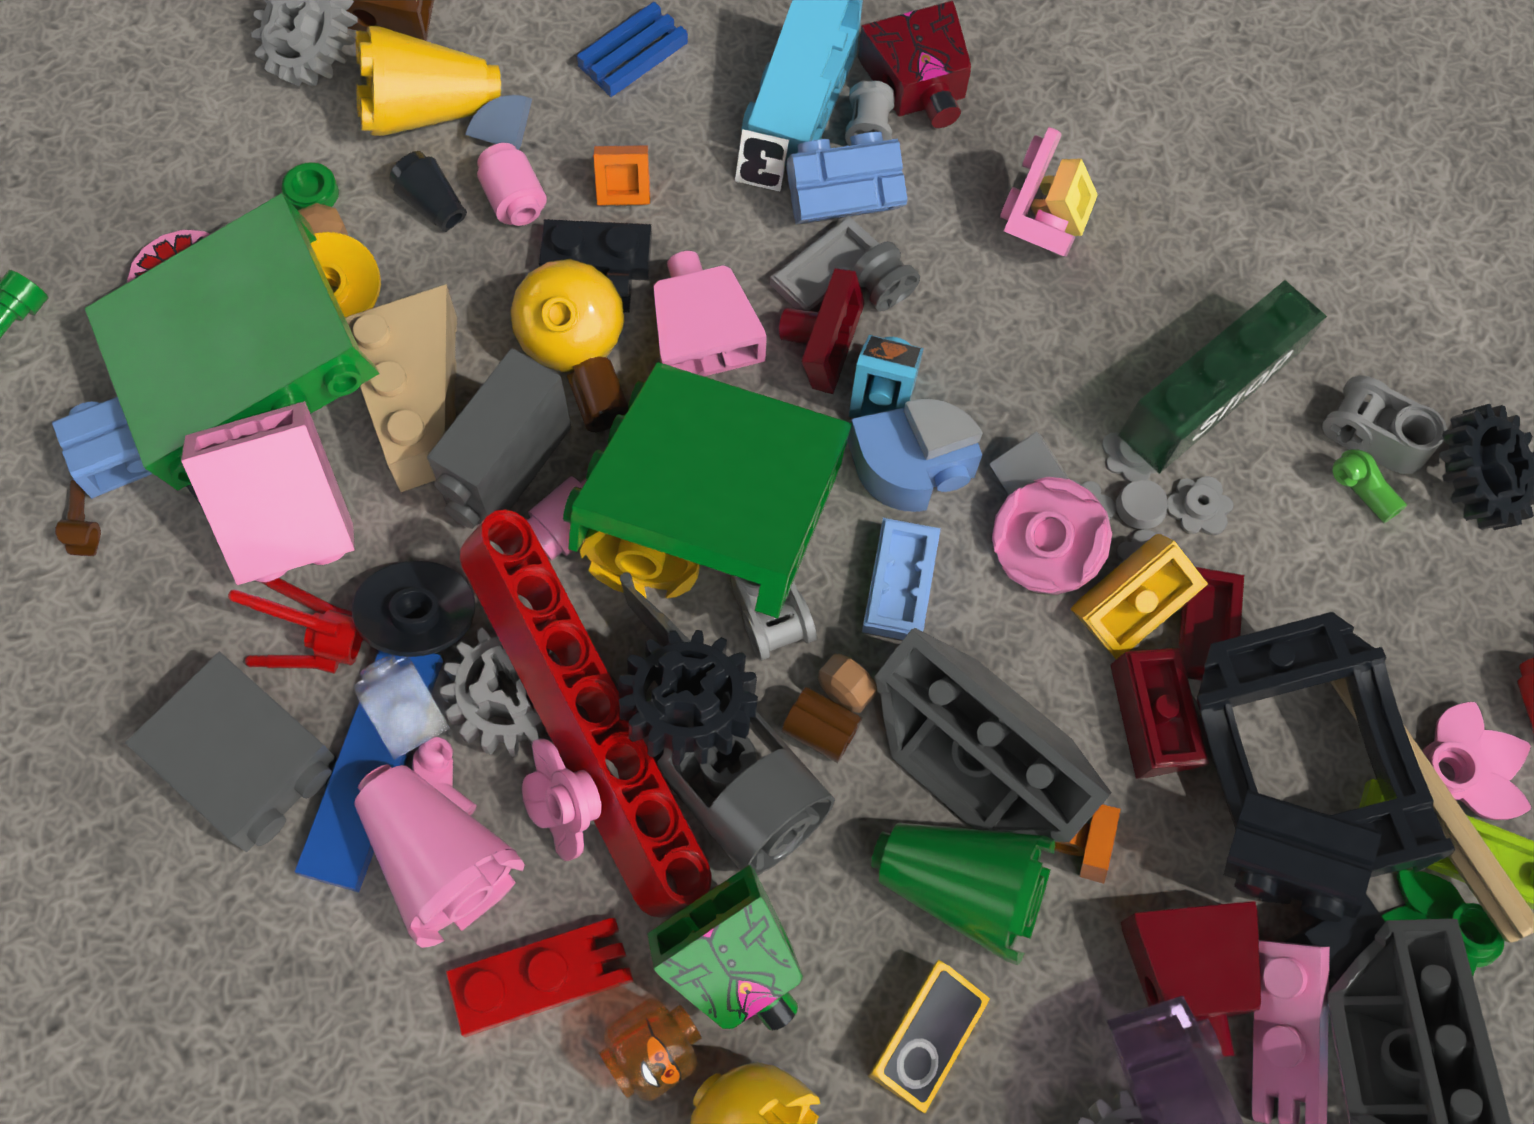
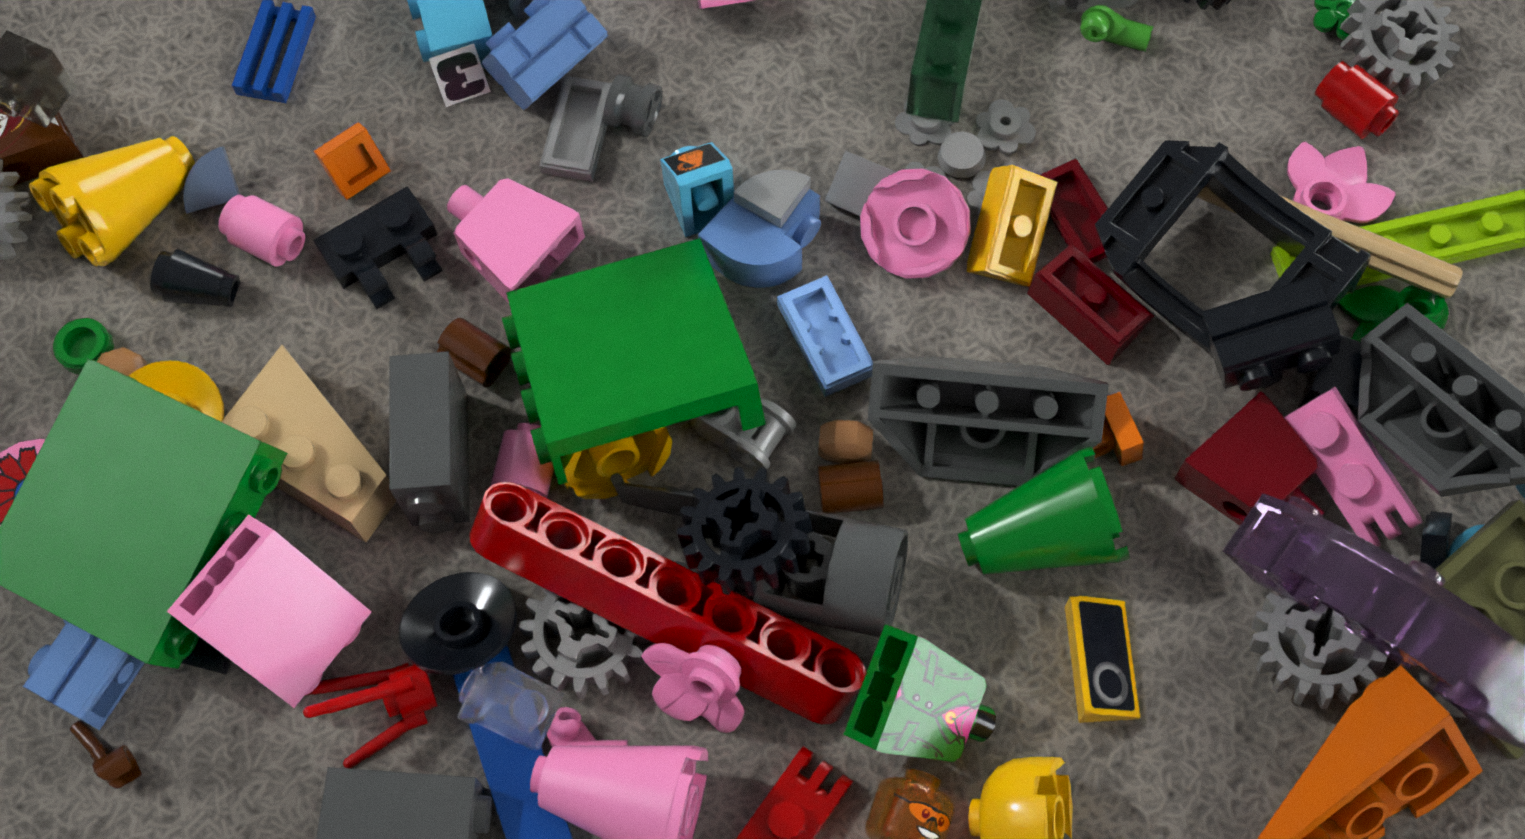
camera: 30 degrees left, 0 degrees up
yellow cylinder [510,259,624,372] -> none
dark red tile [779,268,865,394] -> none

